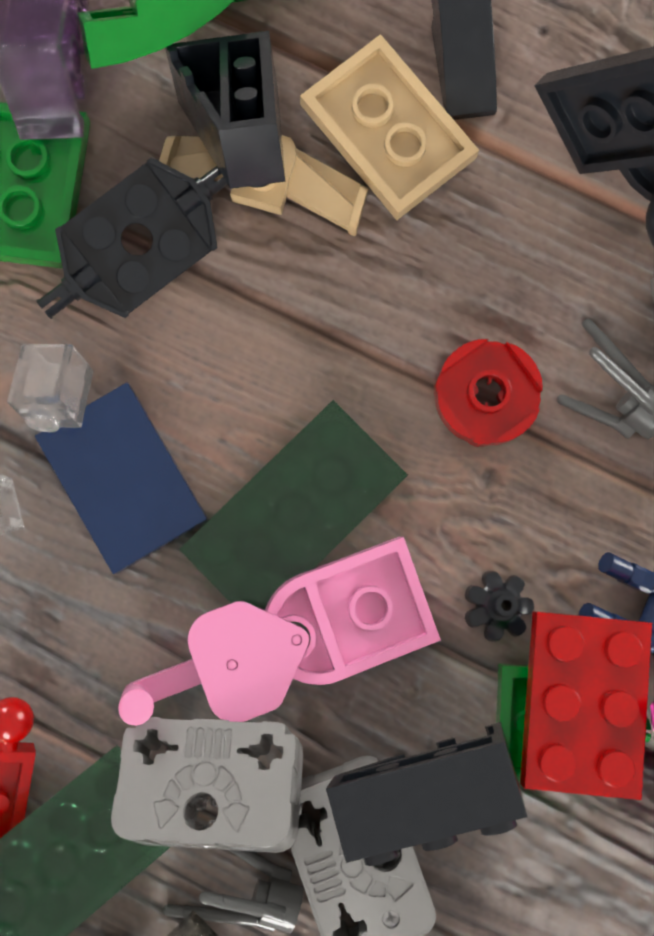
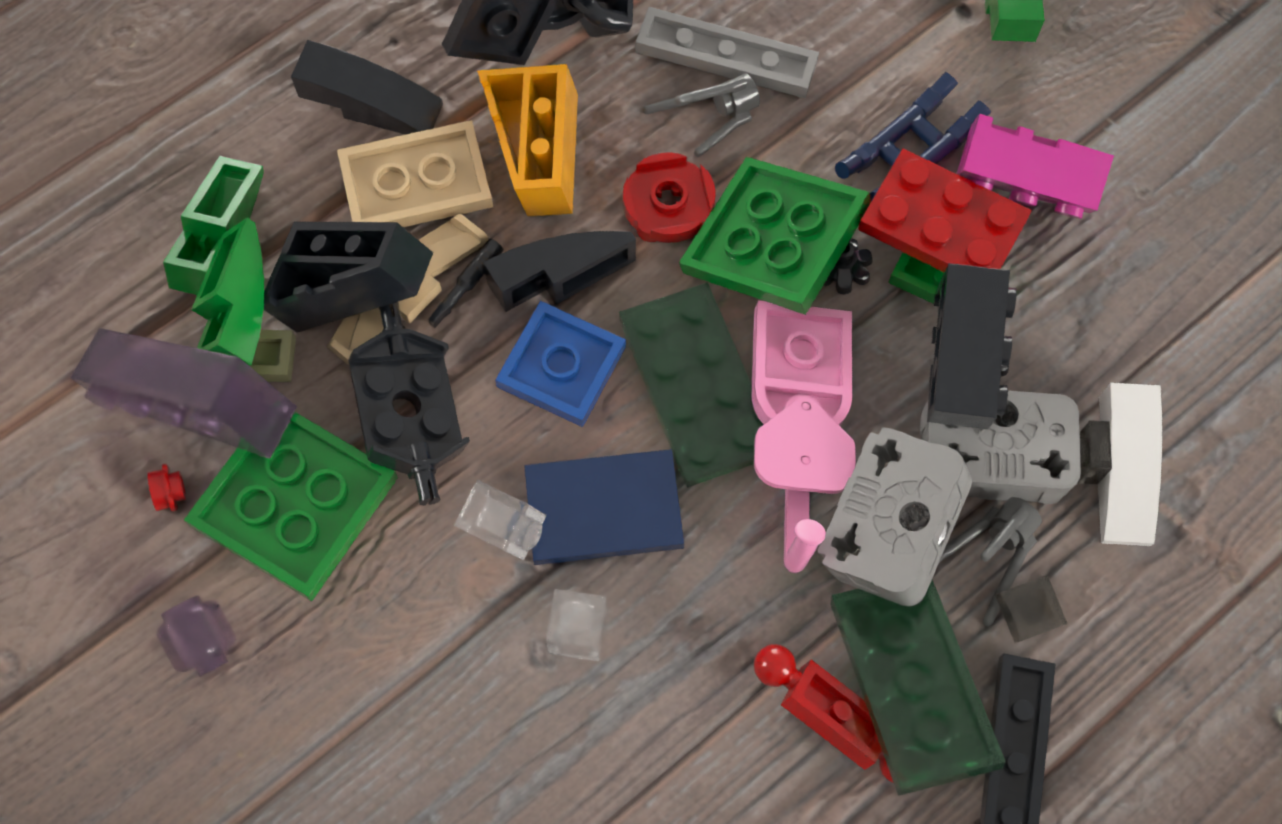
camera: 65 degrees left, 15 degrees down
none -> olive plate [238,330,296,382]
none -> black piece [428,239,504,328]
none -> light orange wedge [477,64,578,216]
none -> black slope [483,231,636,312]
none -> blue plate [495,301,626,427]
none -> green plate [679,157,871,315]

